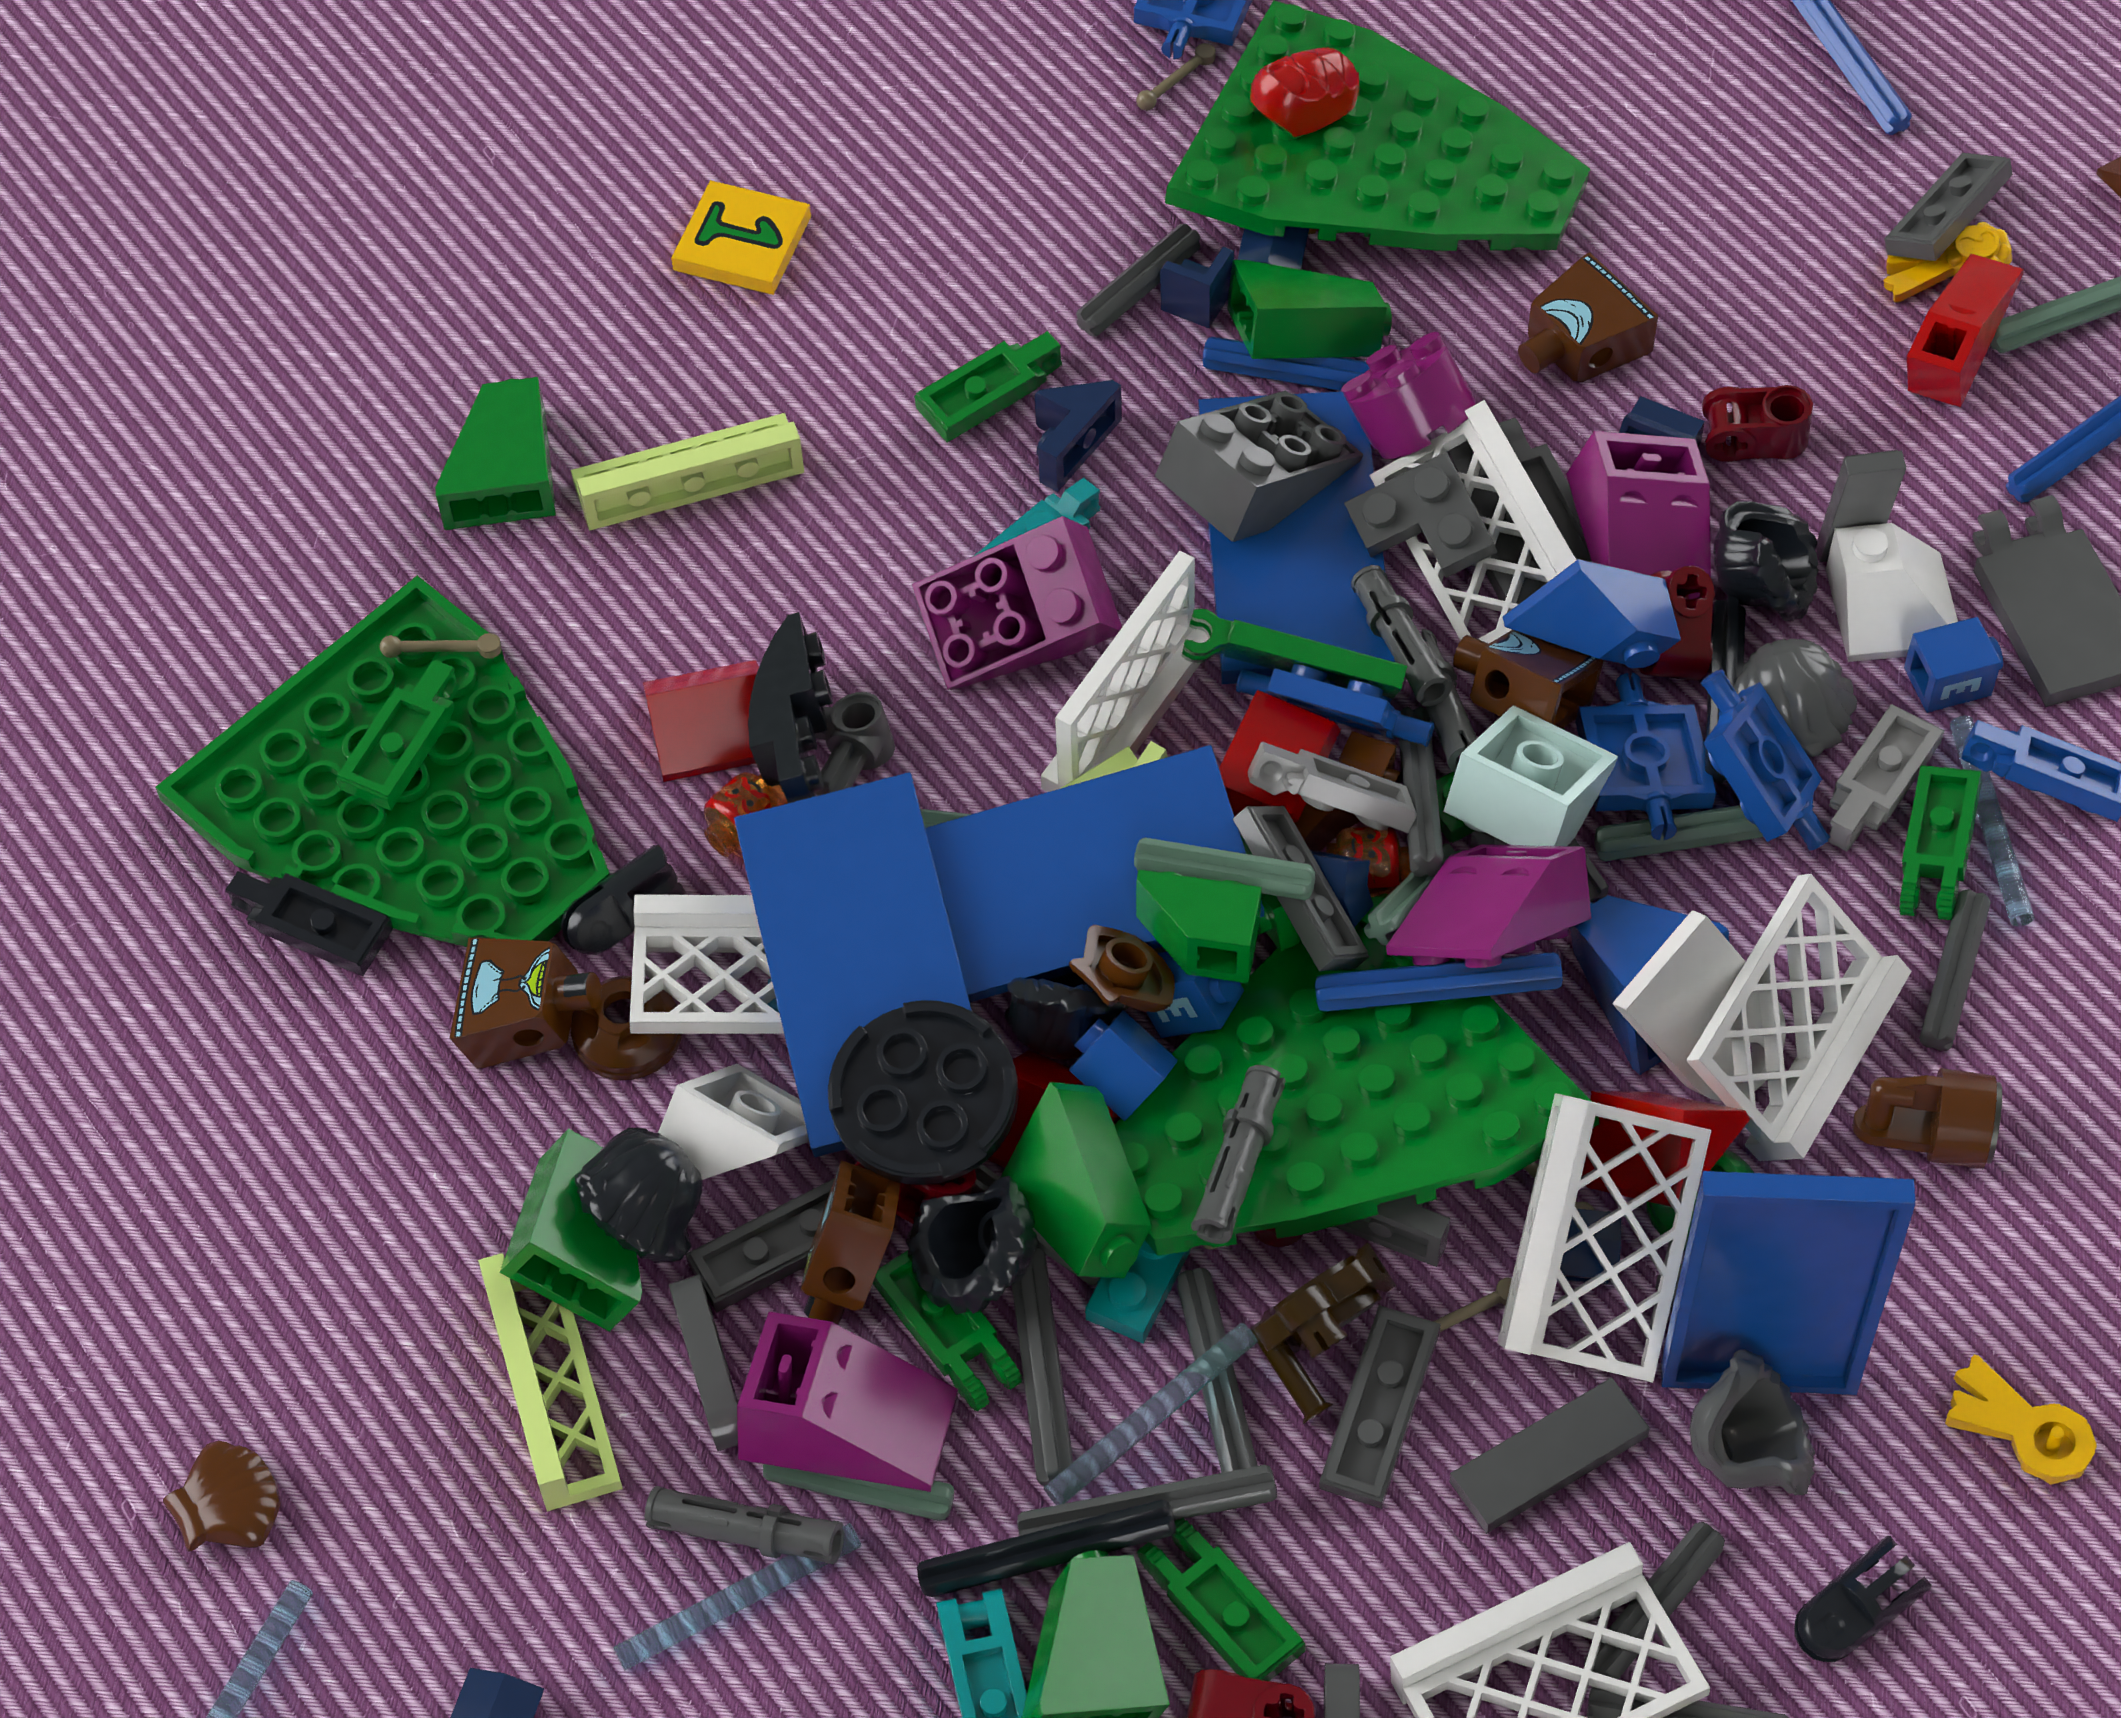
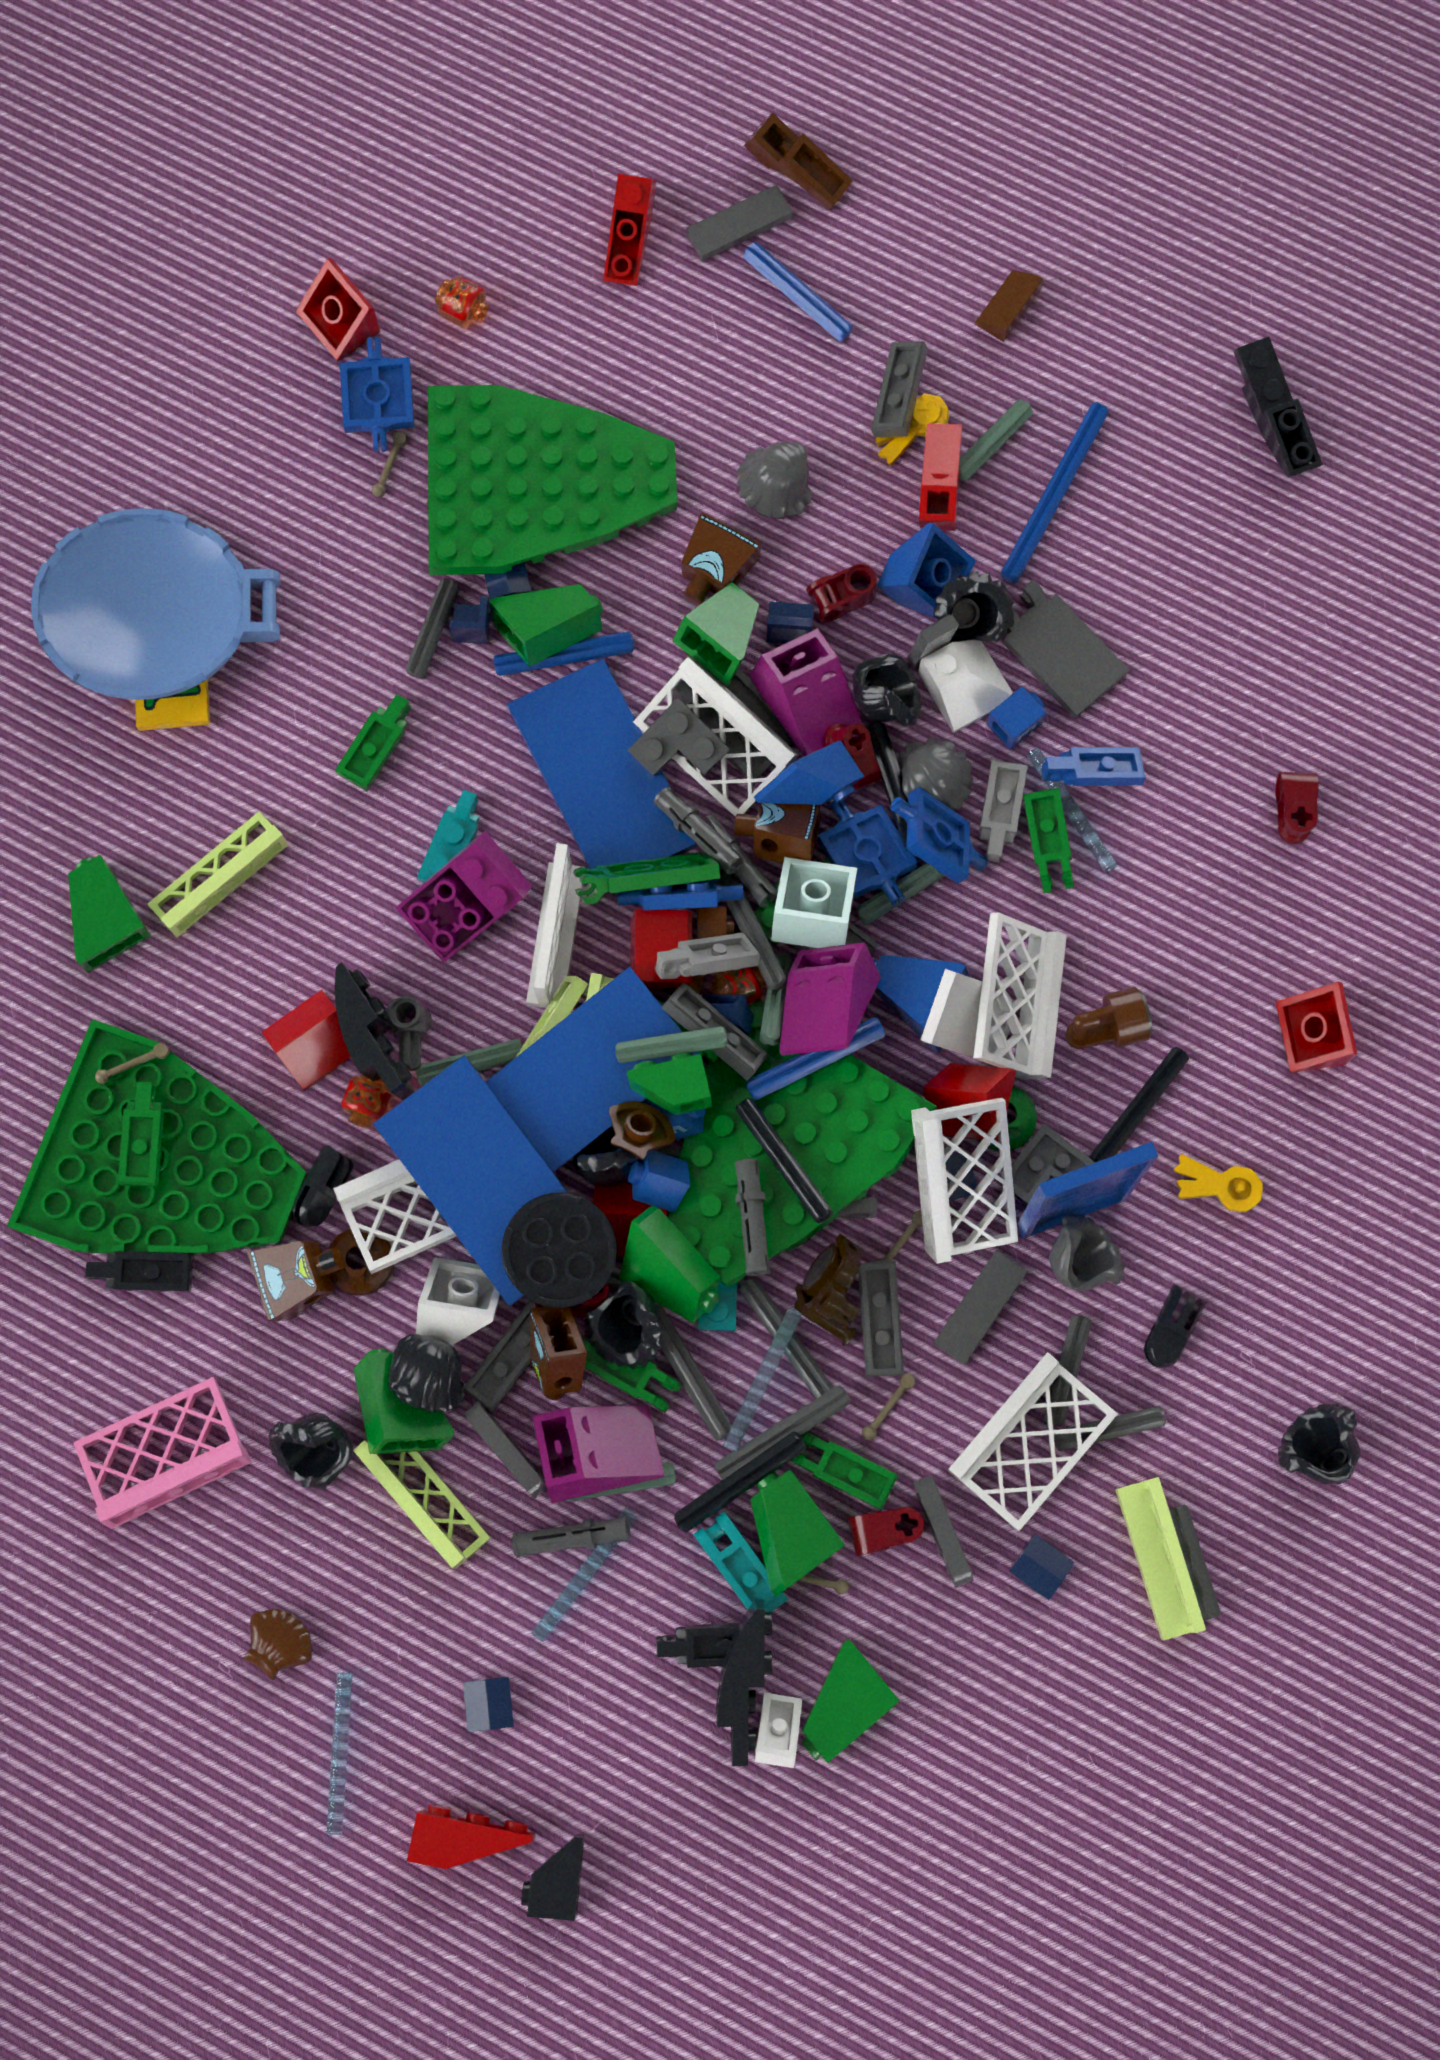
camera: 25 degrees left, 20 degrees up
dark blue slope [1034,380,1122,492] -> none
dark grey slope [1155,390,1363,542] -> none
red piece [1250,47,1359,137] -> none
magenta brick [1341,332,1476,459] -> none
dark grey axle [1919,889,1991,1052] -> none
none -> medium blue dish [31,508,280,700]
none -> bright pink fence [73,1377,252,1529]
none -> black hair [268,1413,354,1490]
none -> slope [672,582,759,685]
none -> black axle [735,1098,833,1224]
none -> dark grey hair [737,441,812,519]
none -> dark tan hinge [862,1374,915,1441]
none -> blue slope [877,523,976,619]
none -> black hair [934,571,1015,644]
none -> black axle [1089,1046,1189,1162]

